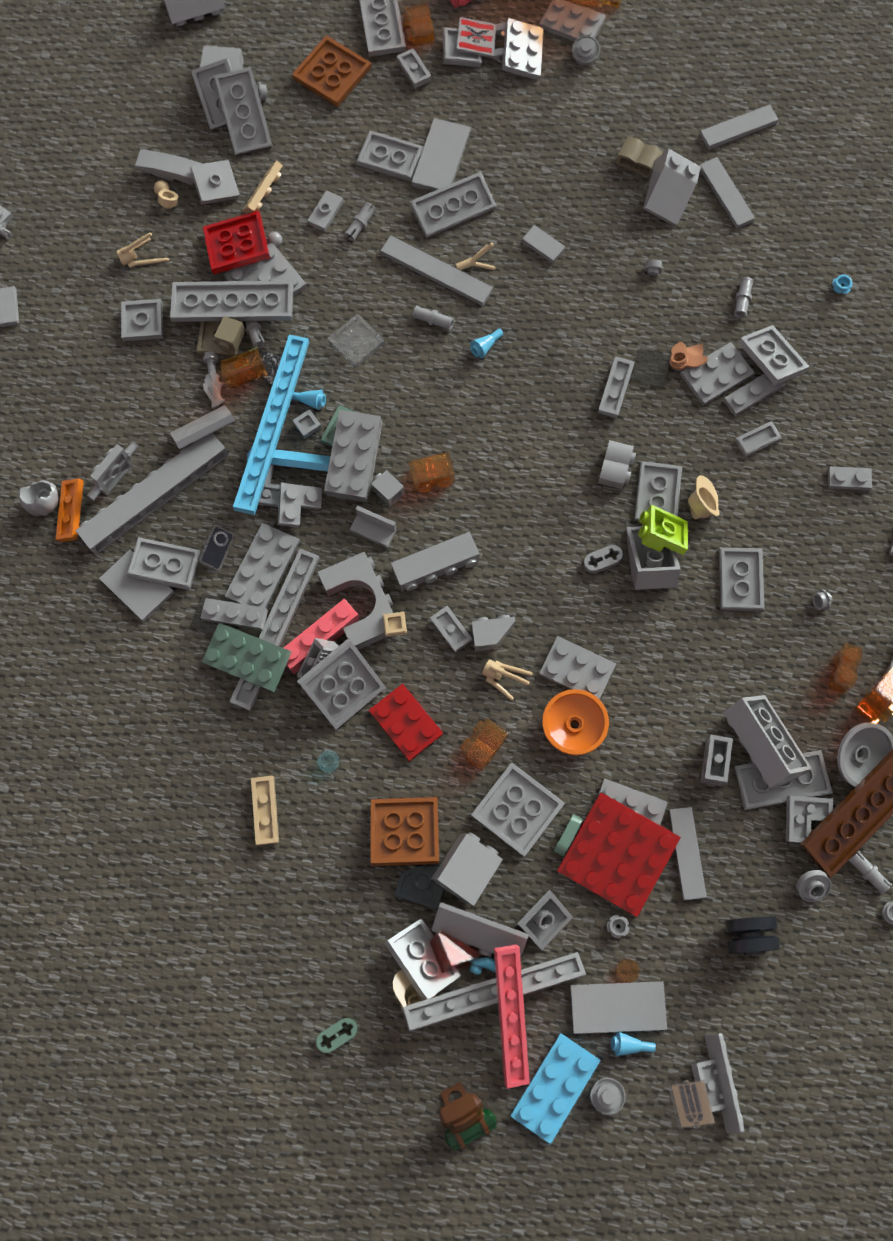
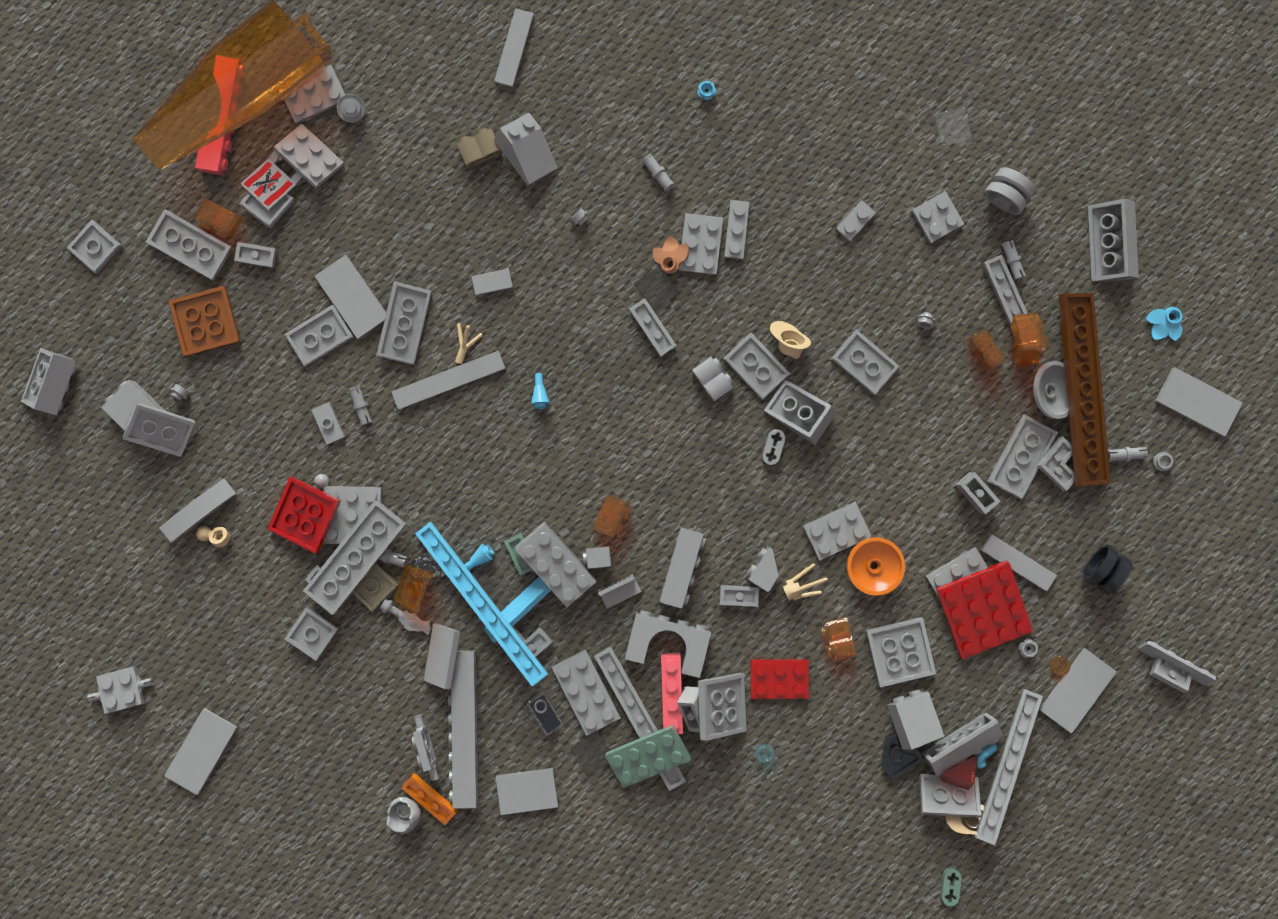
camera: 55 degrees left, 15 degrees up
tan plant [117,233,169,268] -> none
light grey tile [127,537,201,590] -> none
light grey plate [190,160,240,205] -> none
light grey plate [200,598,268,630] -> none
light grey tile [214,67,272,156] -> none
dark tan brick [214,316,245,352] -> none
tan plate [242,160,283,214] -> none
tan plate [251,776,279,846] -> none
light grey plate [277,483,322,528] -> none
light grey plate [292,409,321,439] -> none
clear plate [328,313,385,368] -> none
dark orange plate [371,797,439,866] -> none
tan tile [383,612,407,637] -> none
light grey pin [413,306,454,330] -> none
reddish brown piece [439,1082,497,1151] -> none
coral plate [494,944,530,1088] -> none
medium azure plate [510,1033,601,1144] -> none
light grey slope [516,890,573,950] -> none
sand green beam [554,814,583,857] -> none
light grey plate [590,1077,626,1115] -> none
medium azure cone [611,1032,656,1056] -> none
lime plate [638,504,688,555] -> none
clear piece [668,1080,715,1129] -> none
light grey tile [700,157,755,229] -> none
light grey slope [723,695,812,788] -> none
light grey tile [735,421,782,457] -> none
light grey plate [739,325,809,385] -> none
light grey plate [796,870,831,902] -> none

